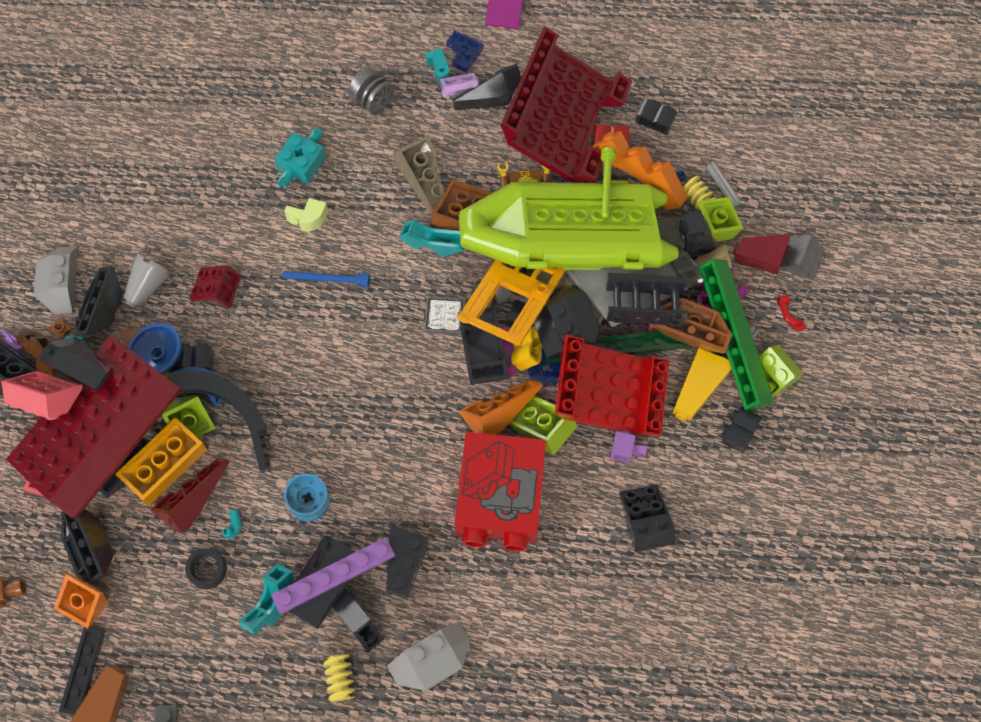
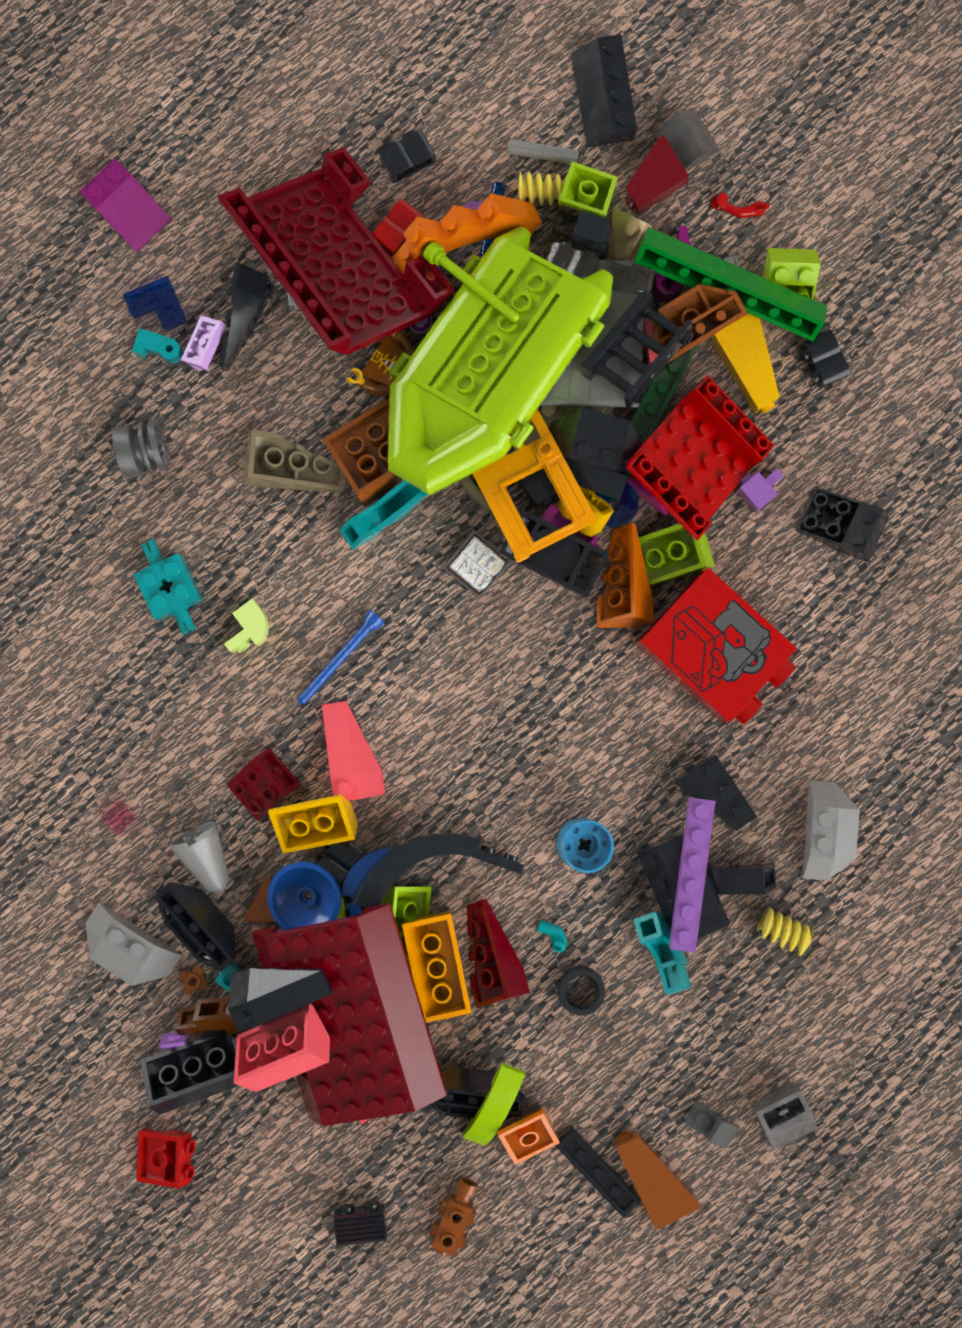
camera: 55 degrees left, 20 degrees up
none -> clear pink tile [101,801,137,836]
none -> yellow slope [268,795,358,854]
none -> coral wedge [322,701,385,801]
none -> lime slope [462,1063,525,1146]
none -> black slope [571,34,637,148]

